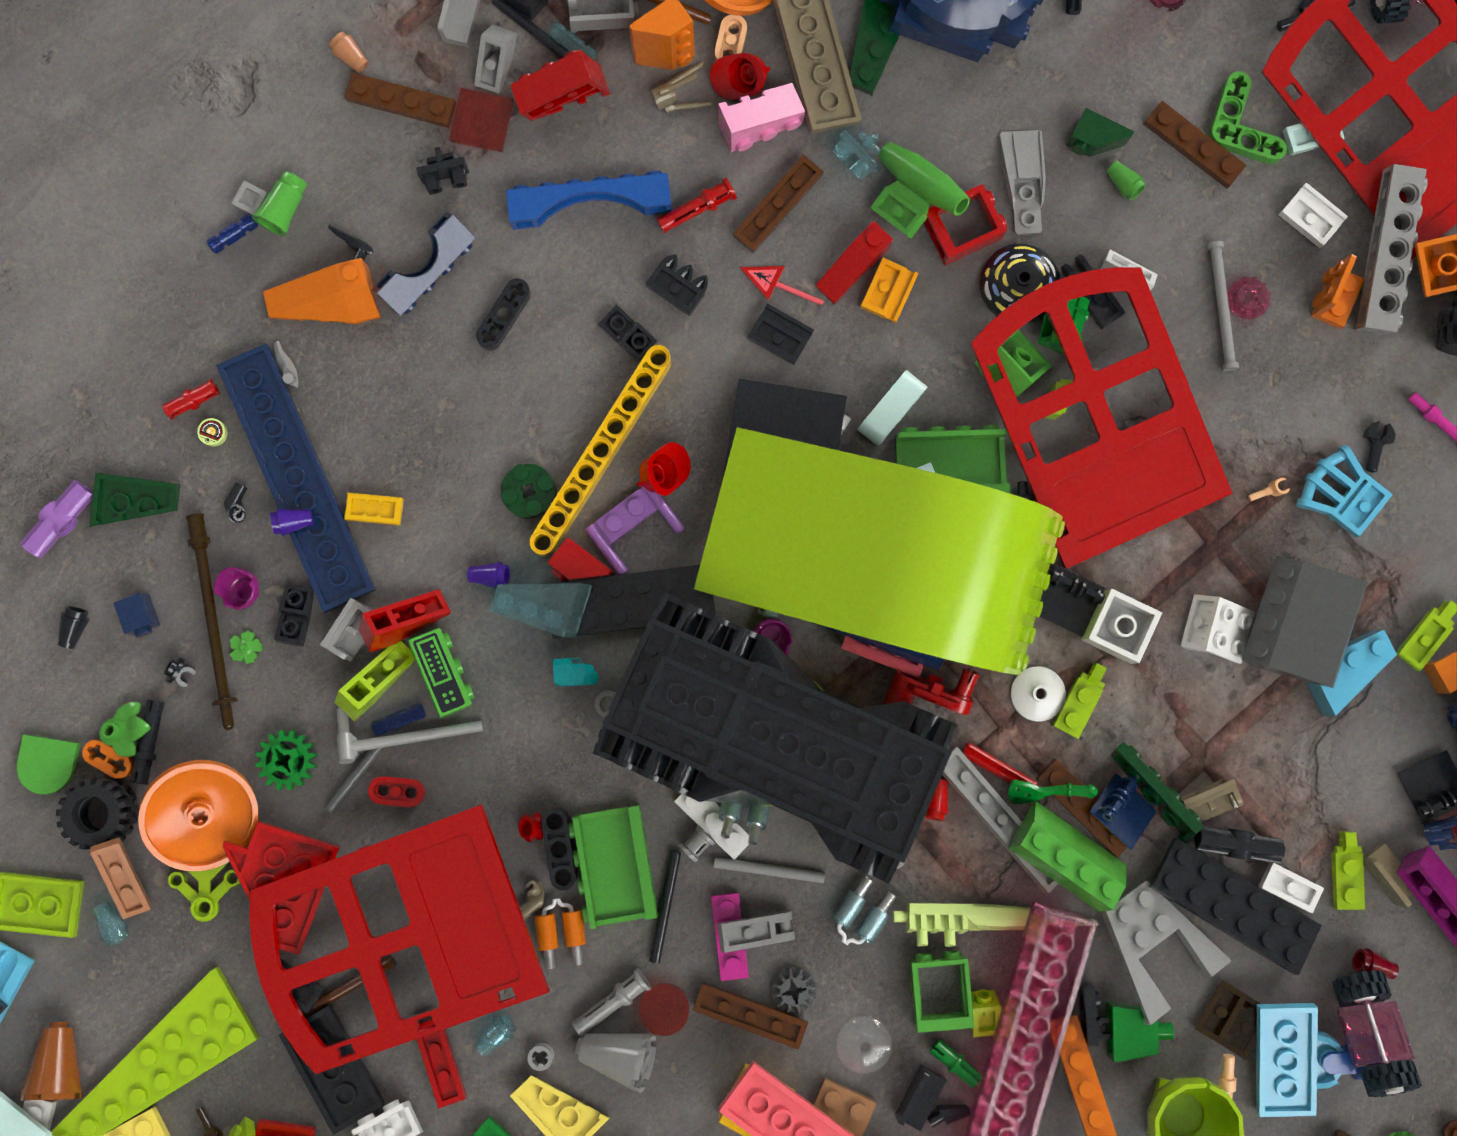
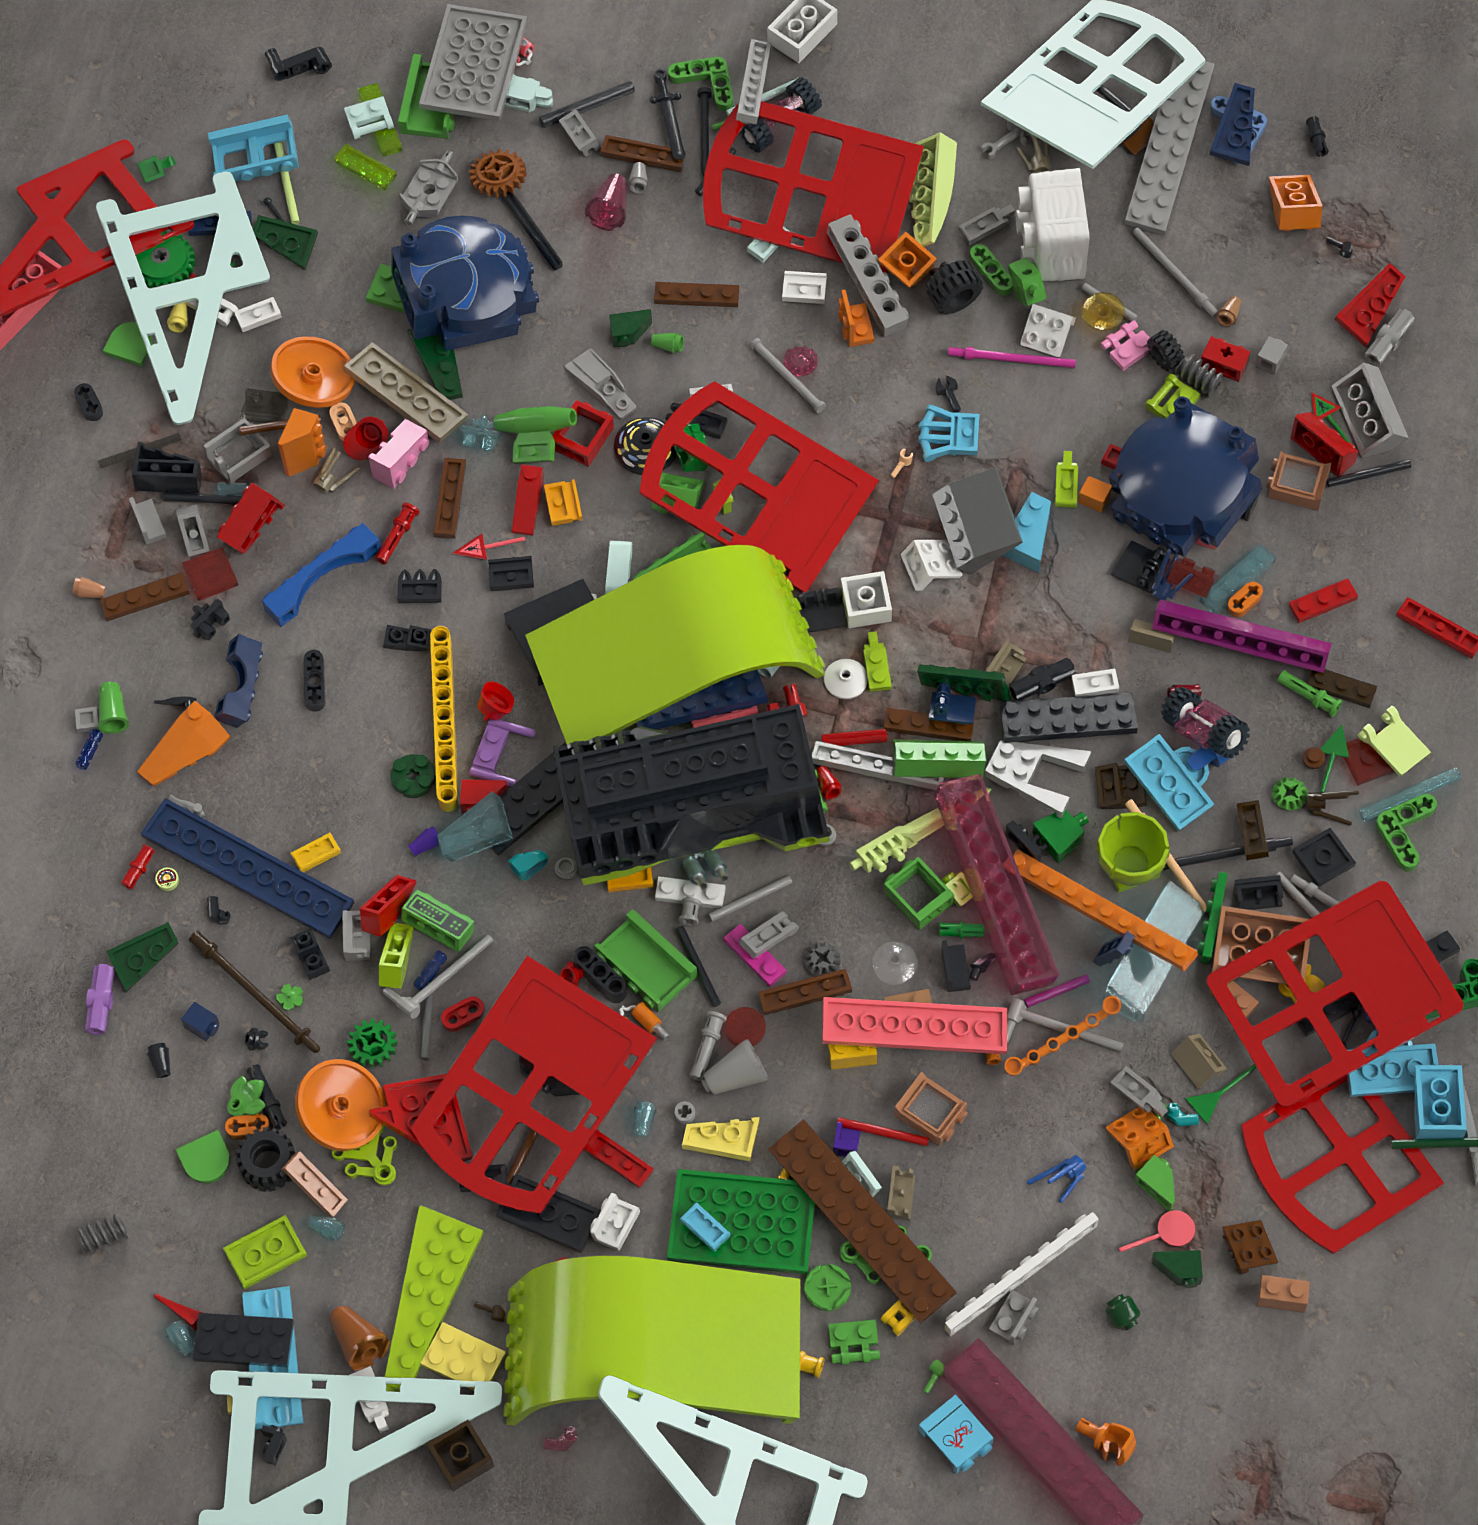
camera: 30 degrees left, 20 degrees down
magenta hair [214,567,260,610] -> none
dark purple cone [270,509,314,536] -> none
clear light blue piece [832,876,896,945] -> none
green piece [1008,780,1098,804] -> none
bright green beam [1208,71,1287,164] -> none
lime hinge [1331,831,1365,910] -> none

